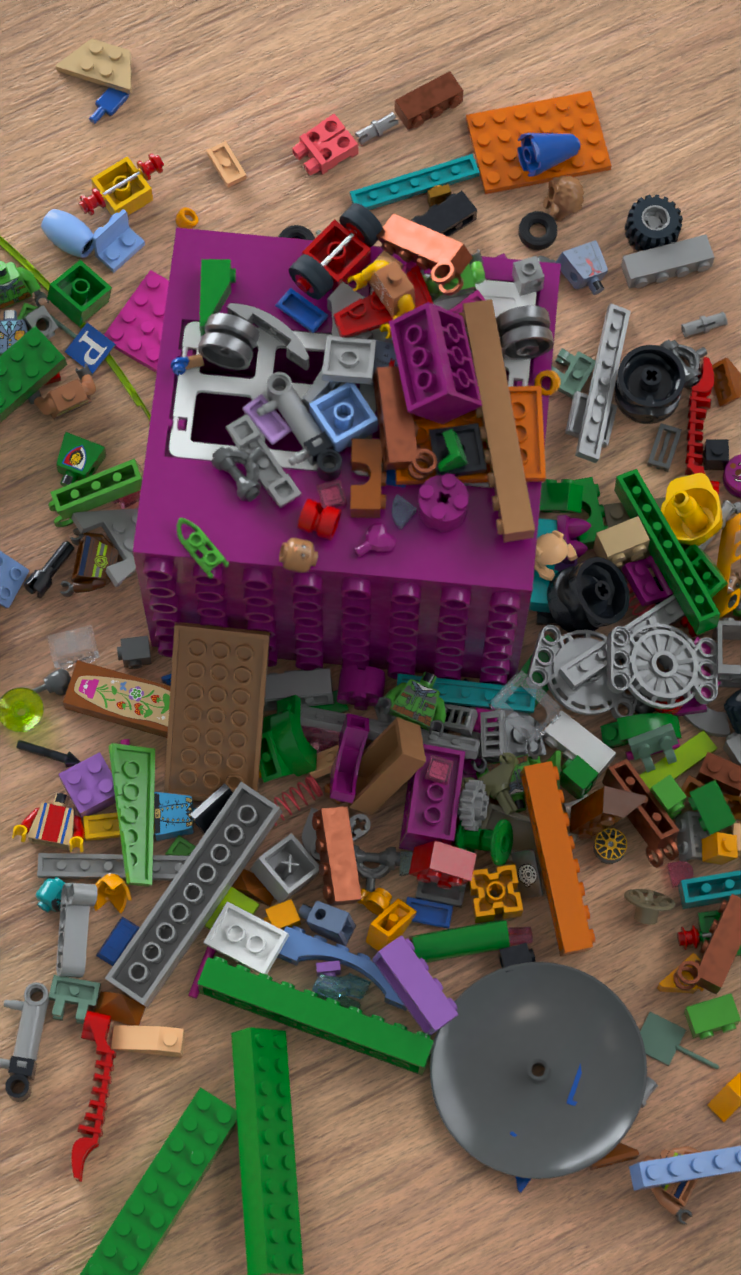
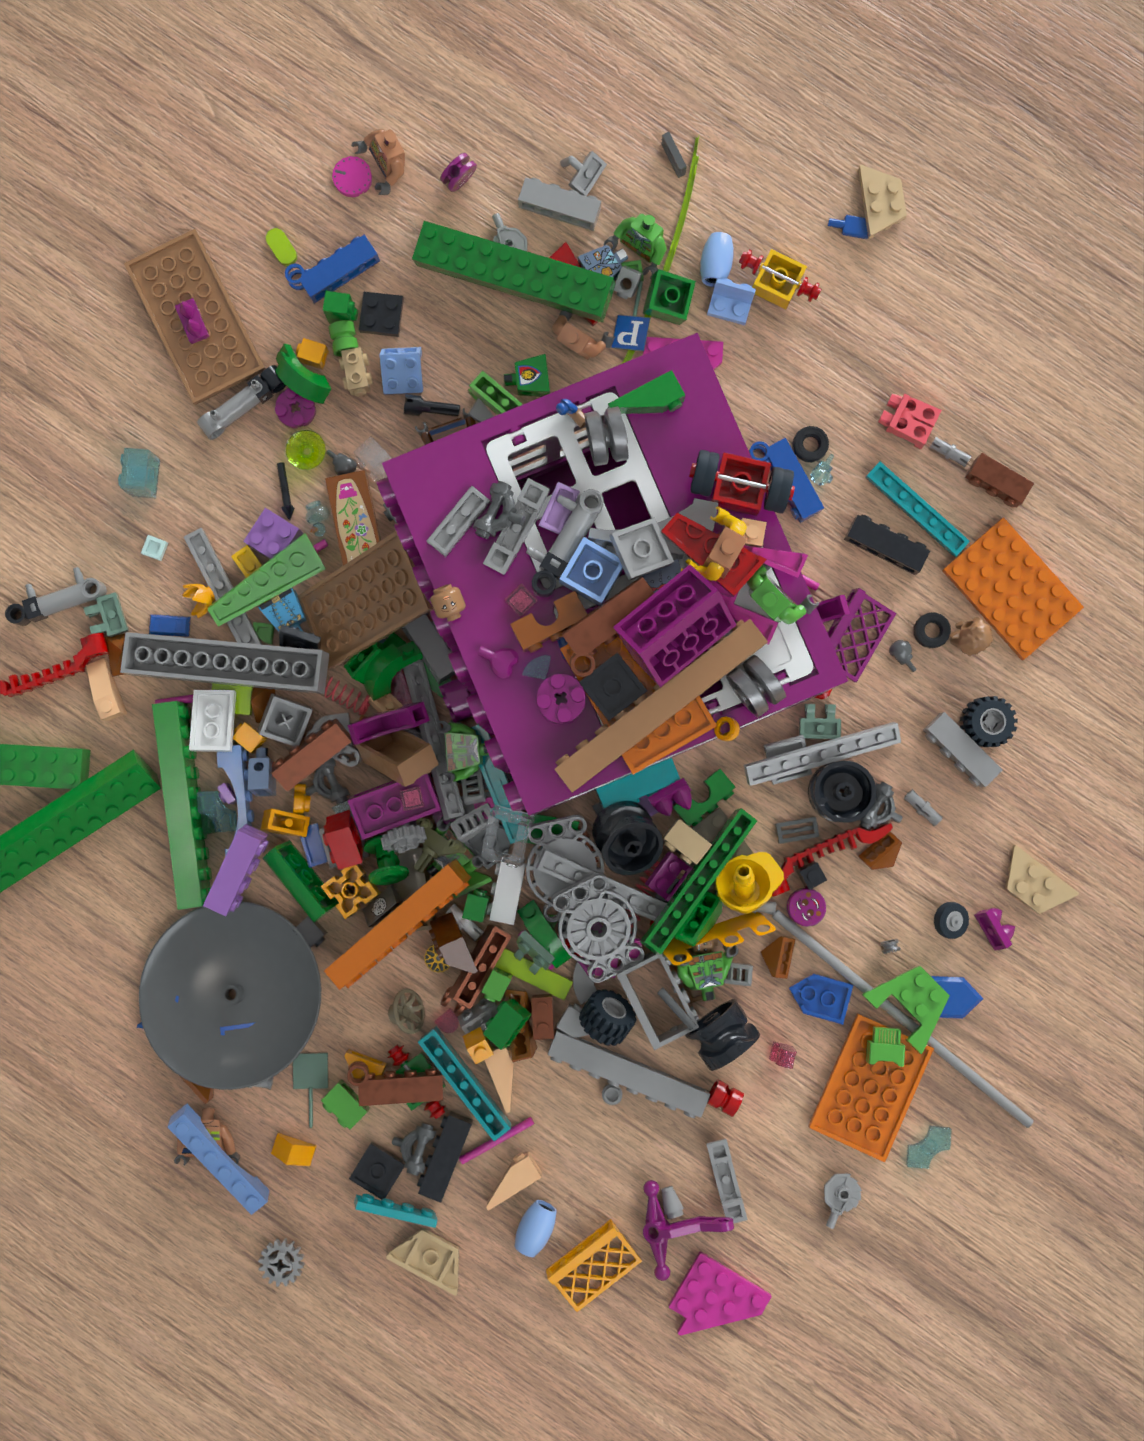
camera: 65 degrees right, 15 degrees up
torso [12,793,85,852] -> none
teal head [36,877,65,913] -> none
light grey beam [56,883,97,978] -> none
light orange piece [175,207,198,229] -> none
bright green piece [177,518,229,579] -> none
light nougat plate [207,141,247,188] -> none
light grey slope [227,303,309,370] -> none
blue tile [275,288,329,334] -> none
red wheel [297,499,341,540] -> none
hinge [377,213,473,296] -> none
pearl gold plate [427,184,451,207] -> none
green tile [438,429,468,472] -> none
clear pink tile [508,926,533,944] -> none
light grey brick [512,256,544,296] -> none
blue cone [517,133,580,177] -> none
light nougat helmet [534,530,578,581] -> none
green brick [539,479,584,513] -> none
sand blue torso [555,240,608,295] -> none
none -> light aqua tile [141,535,168,561]
none -> clear light blue animal [305,501,330,537]
none -> light grey tile [427,486,491,557]

